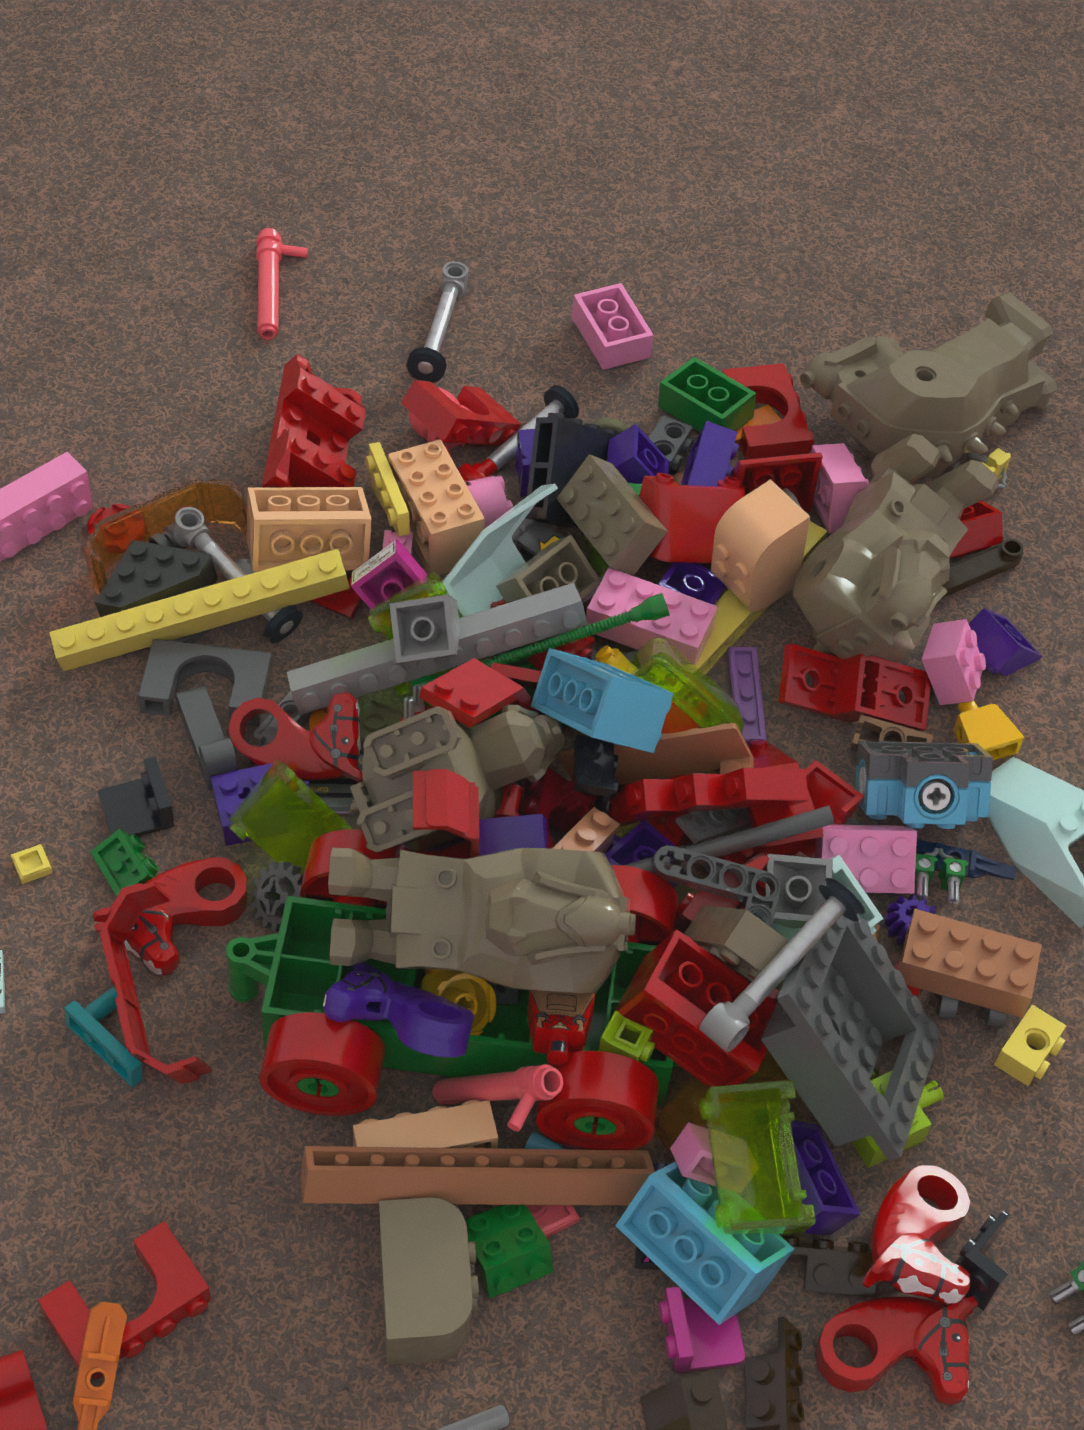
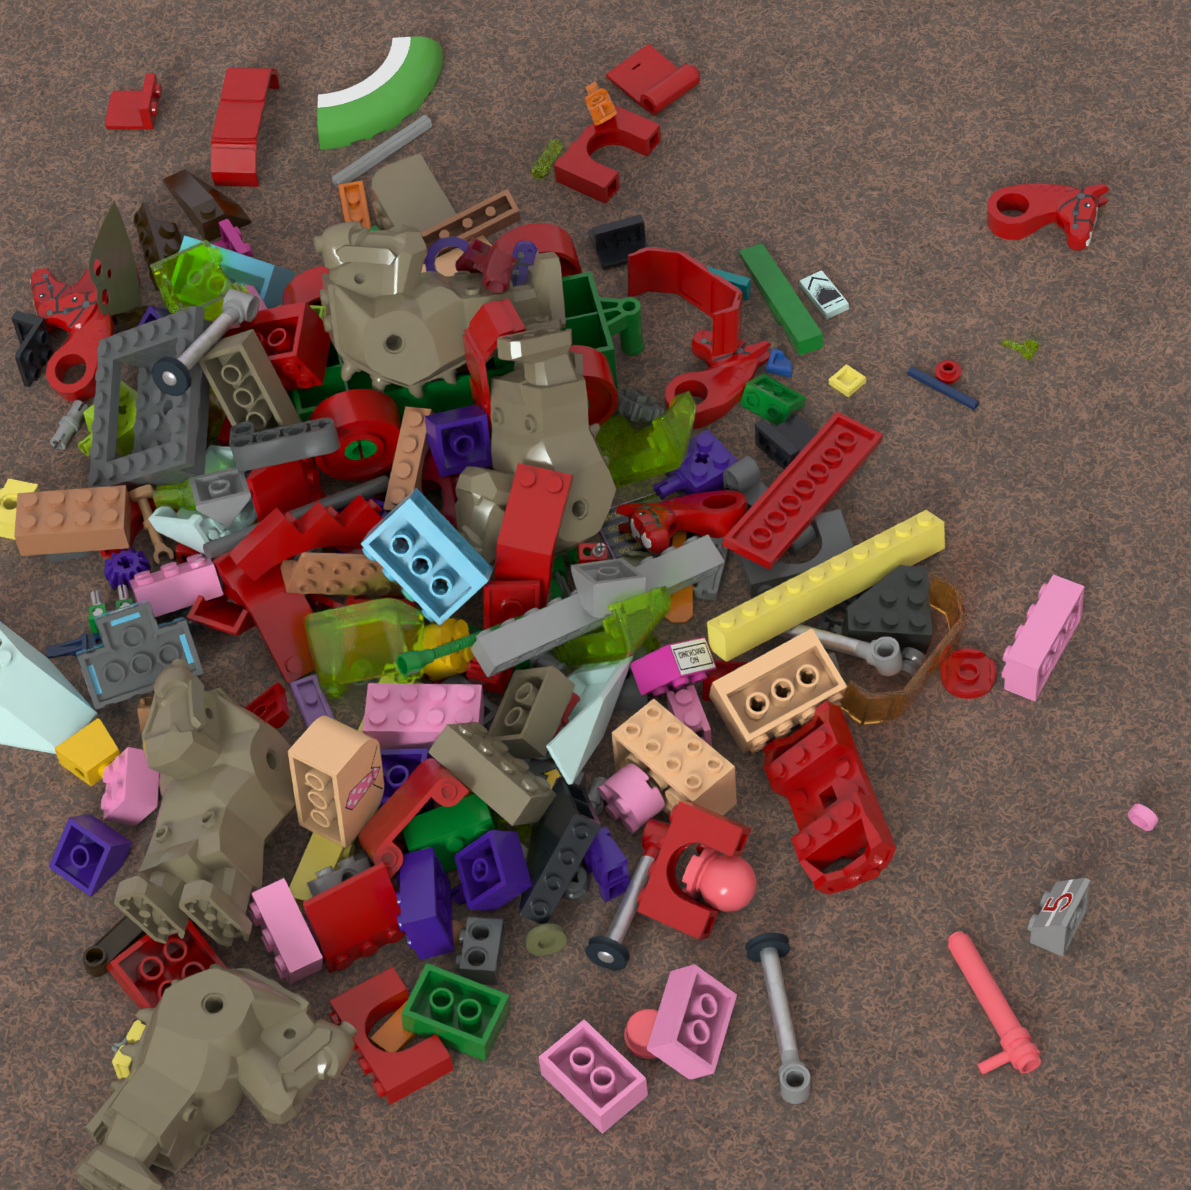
camera: 170 degrees right, 0 degrees up
light yellow wing [365,442,410,536] -> none
none -> light grey pin [50,400,89,450]
none -> olive piece [89,201,142,315]
none -> orange tile [338,180,372,230]
none -> dark red plate [455,237,518,294]
none -> clear neon green axle [531,138,563,179]
none -> black bracket [588,214,649,269]
none -> coral piece [624,1009,658,1059]
none -> bright pink brick [646,964,737,1079]
none -> red plate [723,412,883,570]
none -> green slope [739,243,823,356]
none -> blue tile [766,348,792,377]
none -> light grey slope [1027,878,1091,956]
none -> bright pink tile [1128,804,1158,831]

